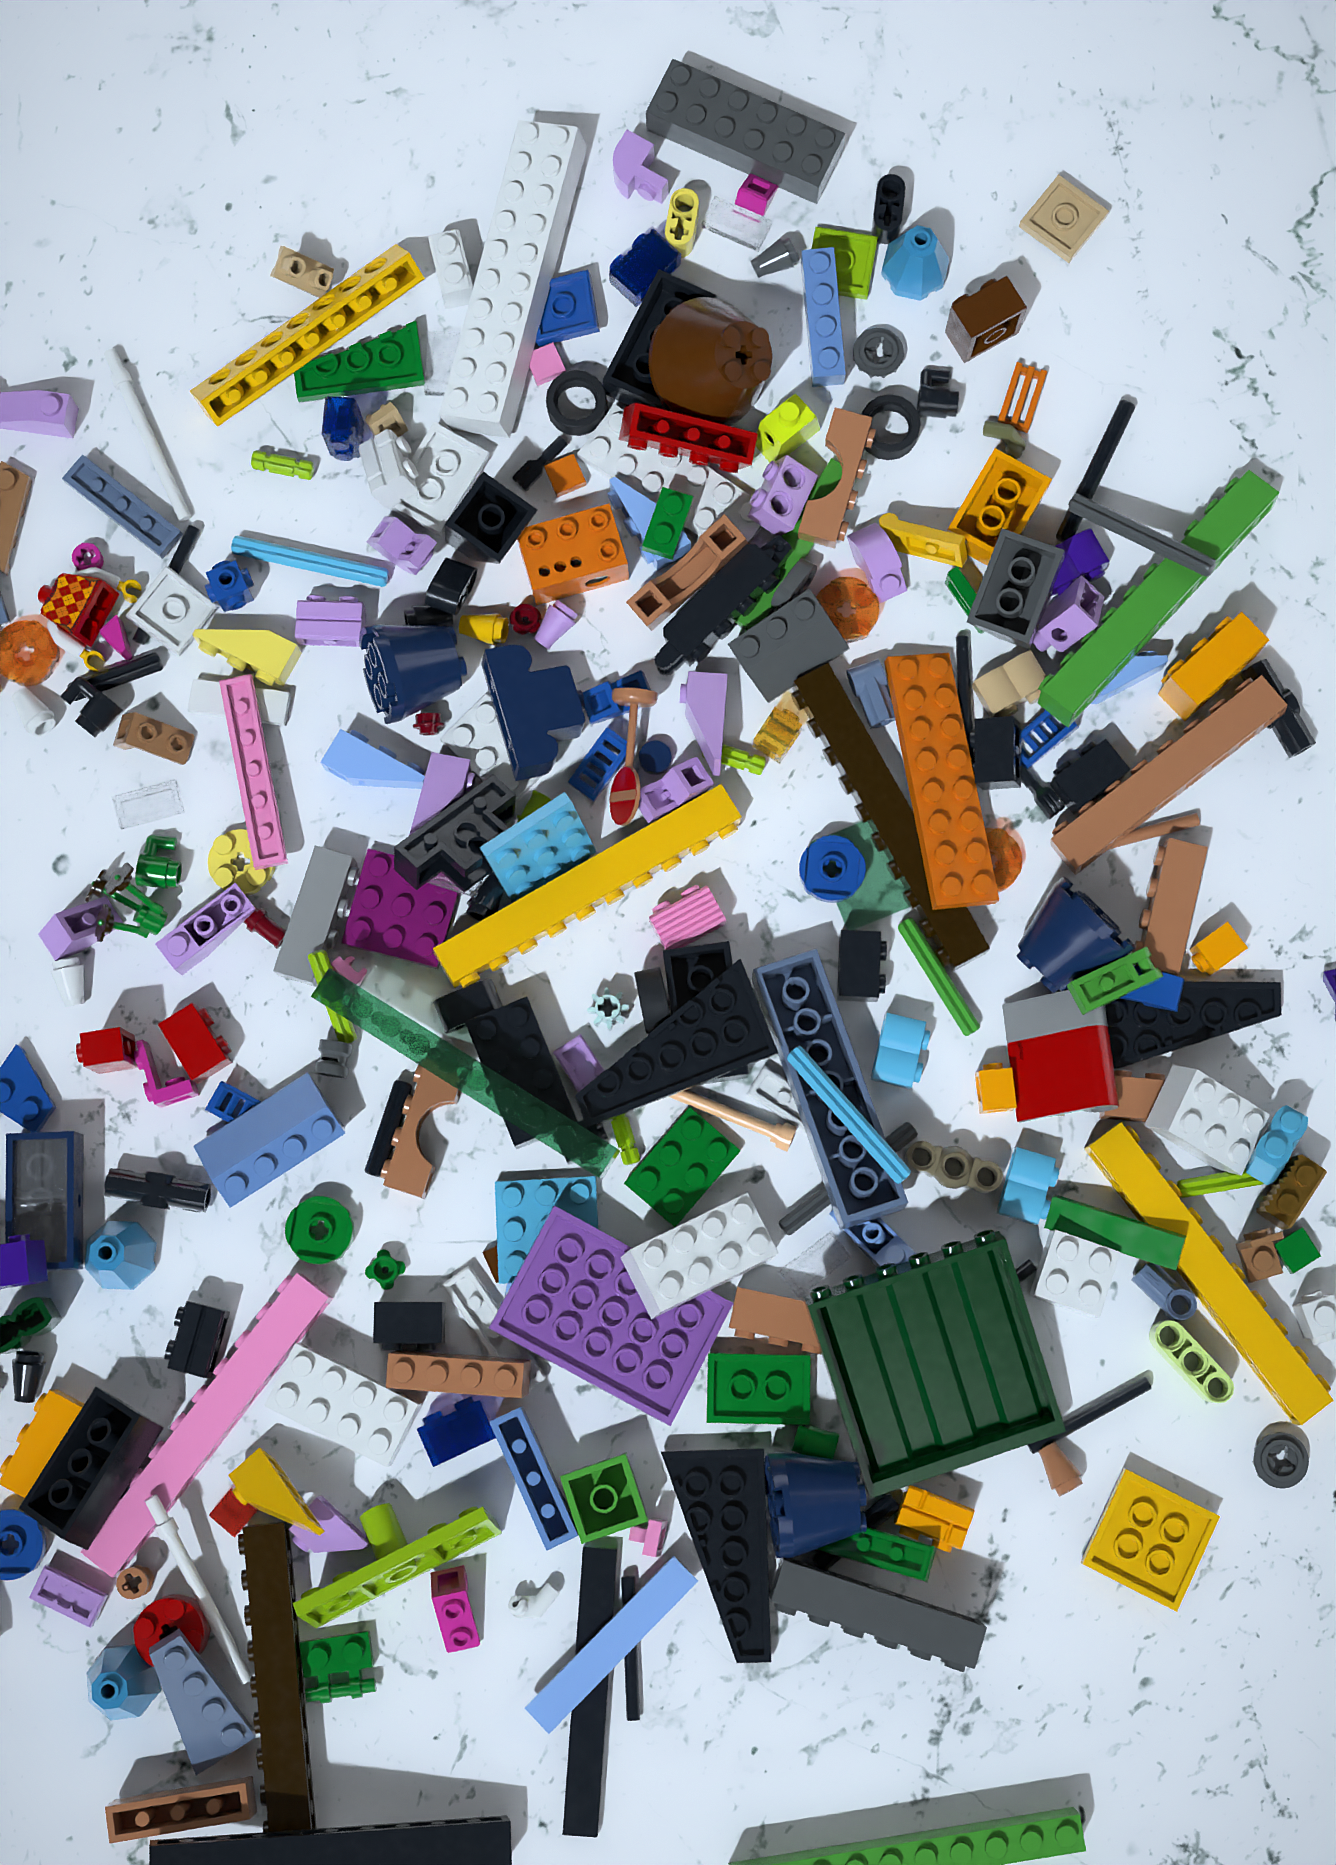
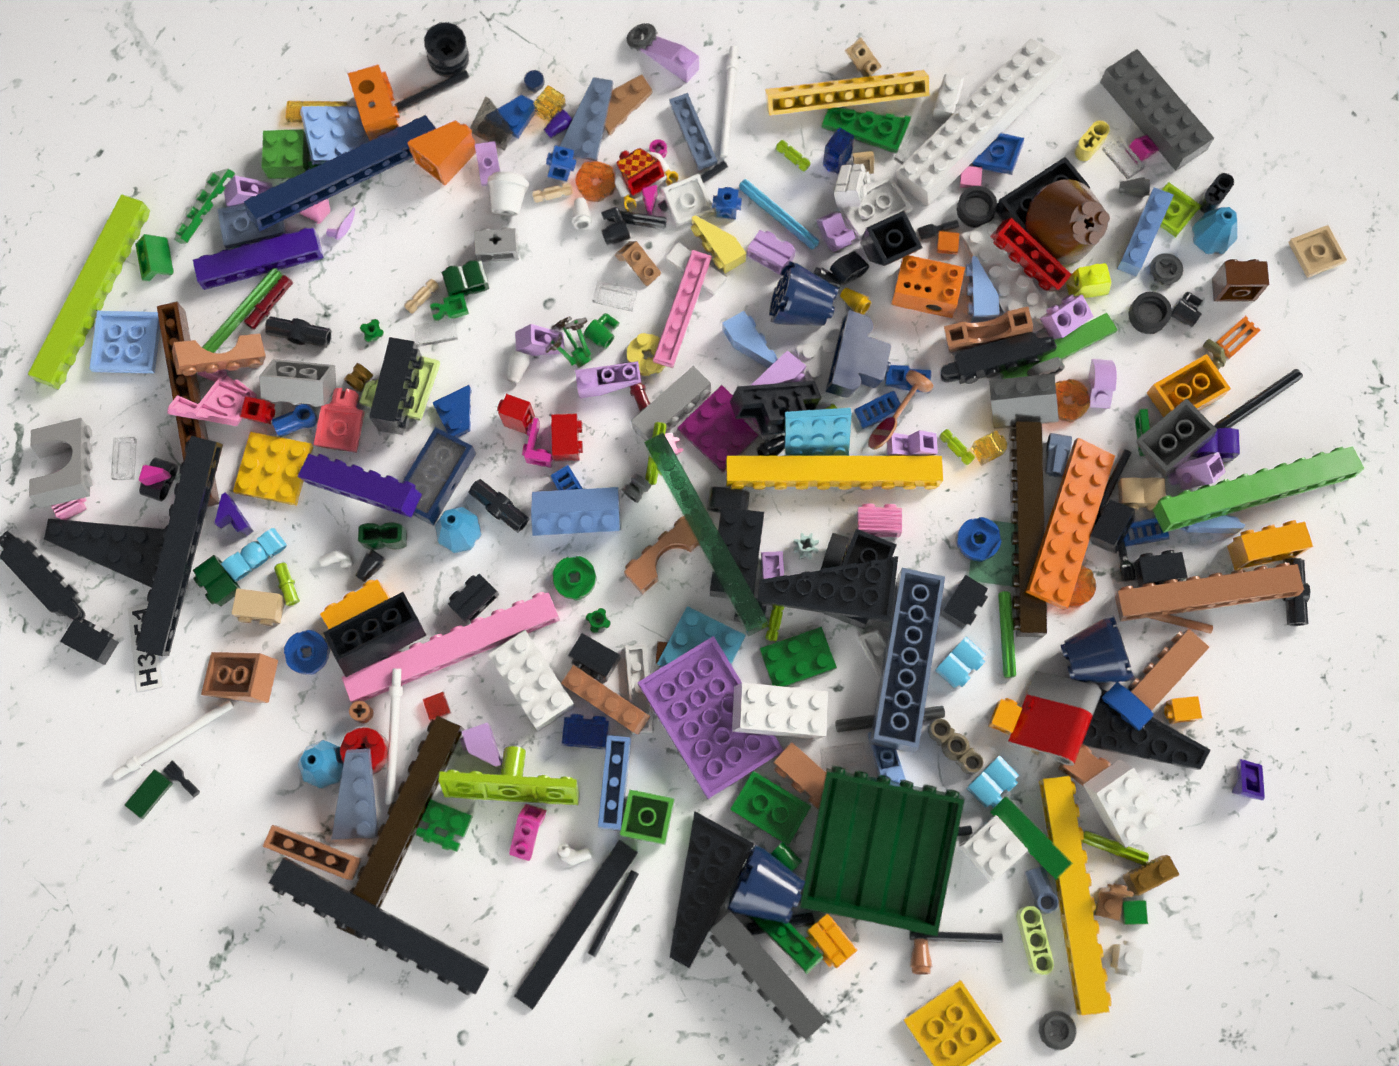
camera: 30 degrees right, 5 degrees down
lavender plate [29,1565,109,1628] -> none
yellow slope [228,1447,325,1536] -> none
black axle [365,1080,412,1177] -> none
dark red plate [412,713,445,736] -> none
dark red plate [509,603,541,635] -> none
light blue tile [524,1555,698,1734] -> none
lavender cone [533,600,578,650] -> none
clear blue brick [609,229,681,307] -> none
lavender brick [613,129,668,204] -> none
bright pink tile [628,1518,668,1557] -> none
dark blue tile [639,740,672,775] -> none
green plate [642,487,694,560] -> none
light nougat piece [669,1090,797,1152] -> none
lavender slope [679,671,728,776] -> none
medium azure axle [787,1046,911,1184] -> none
nougat arch [798,407,876,549] -> none
yellow plate [879,513,968,568] -> none
bright green plate [1067,947,1164,1015] -> none
dark grey axle [1068,494,1216,577] -> none
medium azure brick [1246,1105,1308,1185] -> none

